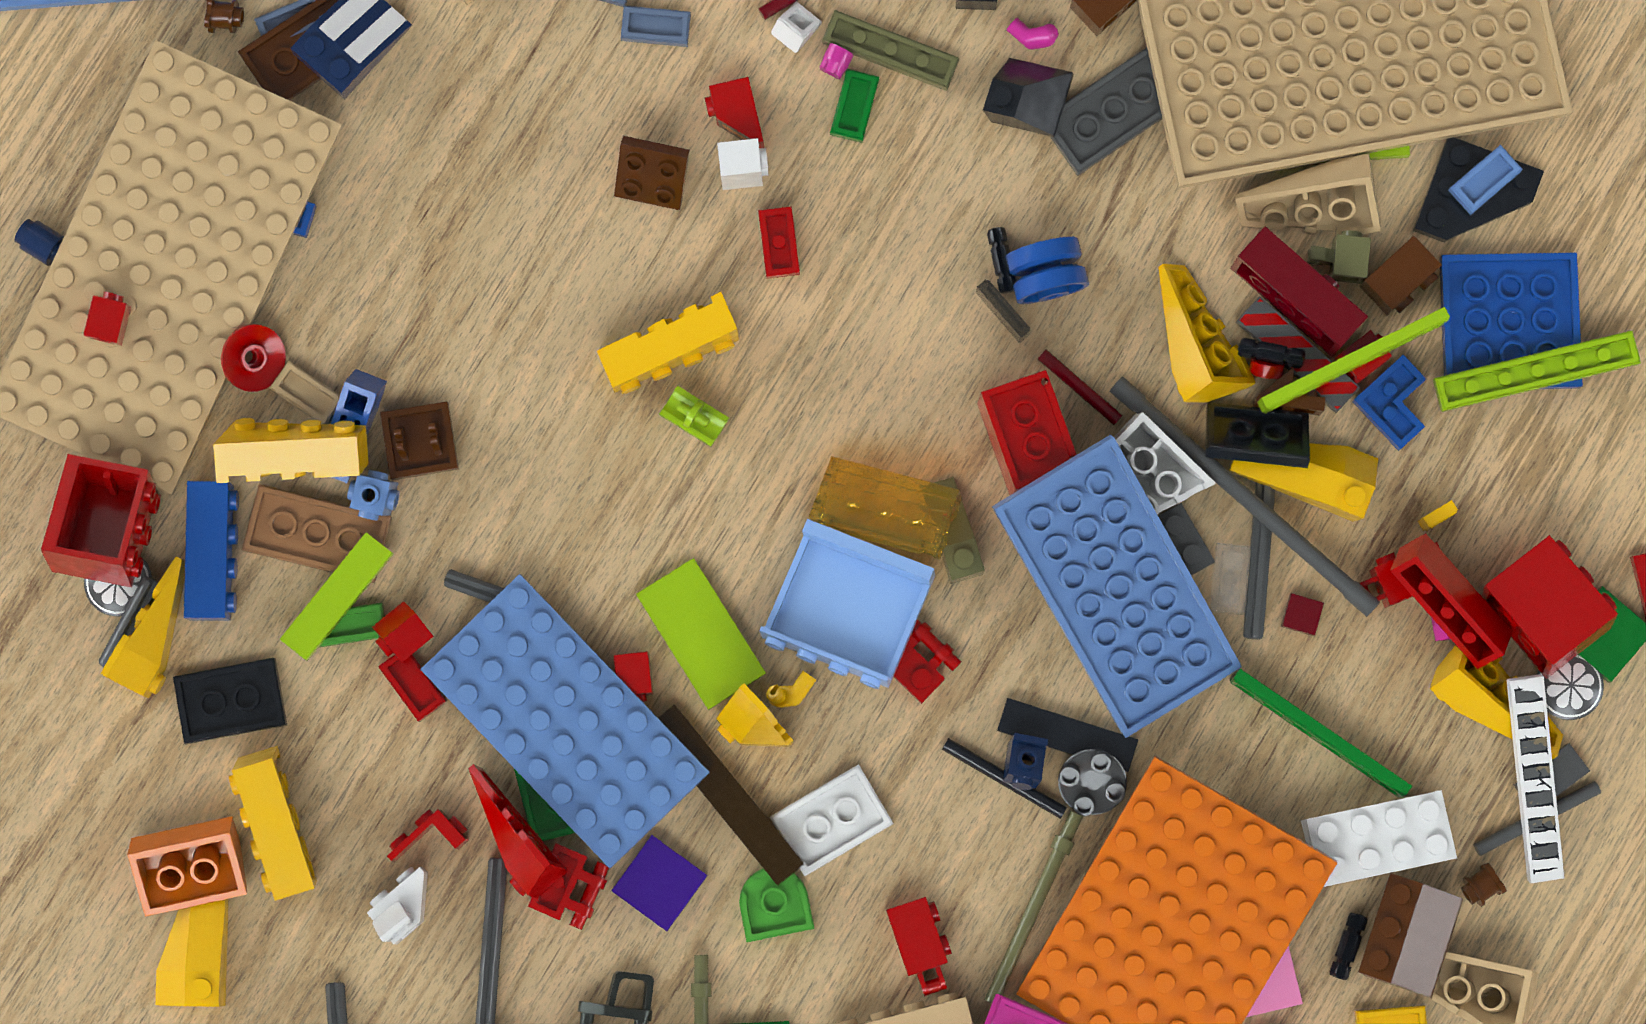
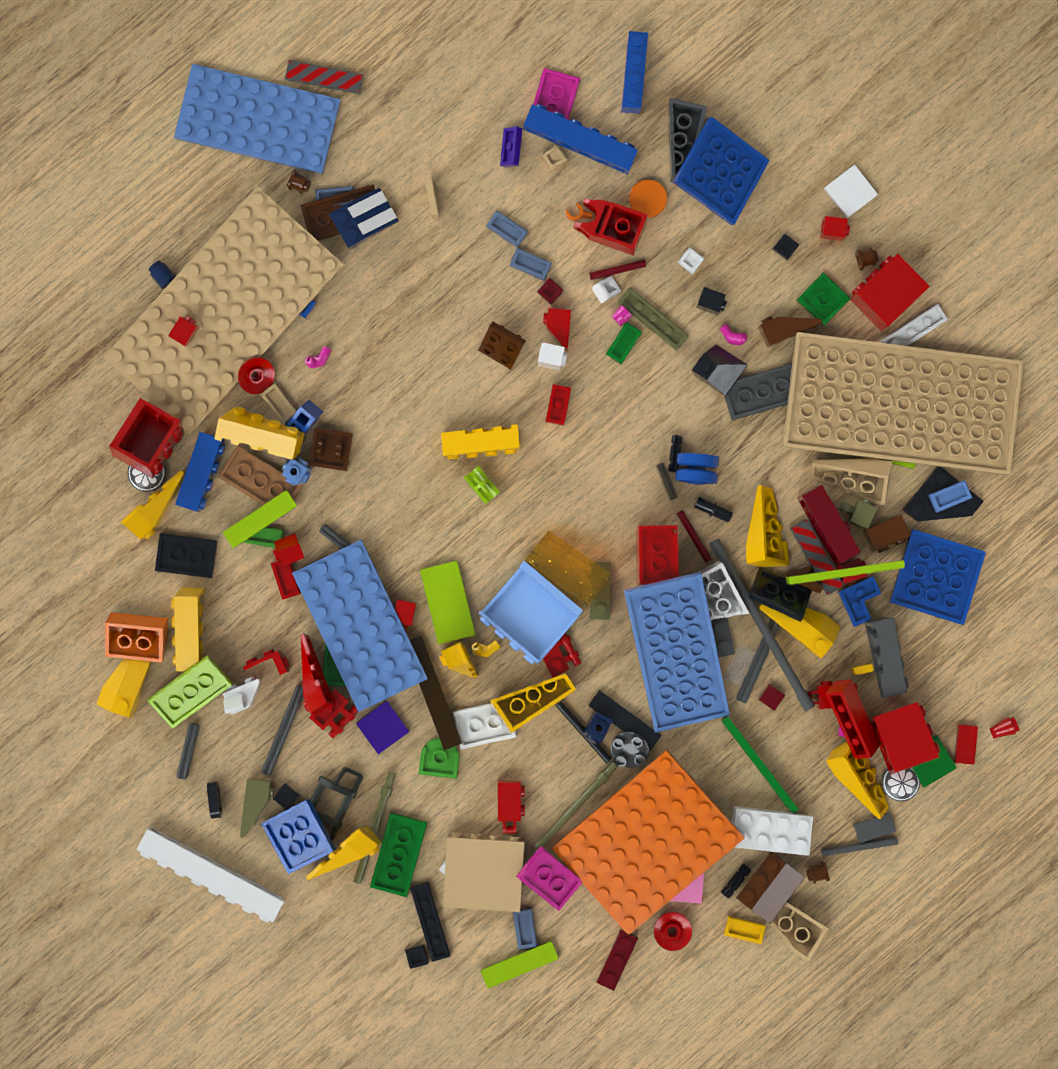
camera: 15 degrees right, 5 degrees up
dark grey axle [99,576,158,668] -> none
black axle [1238,338,1306,369] -> none
red tile [1249,357,1285,379] -> none
lime tile [1433,331,1641,412] -> none
tile [1506,674,1564,883] -> none
none -> lime tile [147,655,233,729]
none -> dark pink arm [305,346,331,369]
none -> yellow wedge [490,673,576,733]
none -> dark red tile [537,278,564,305]
none -> black axle [694,497,733,522]
none -> dark grey wedge [864,617,909,698]

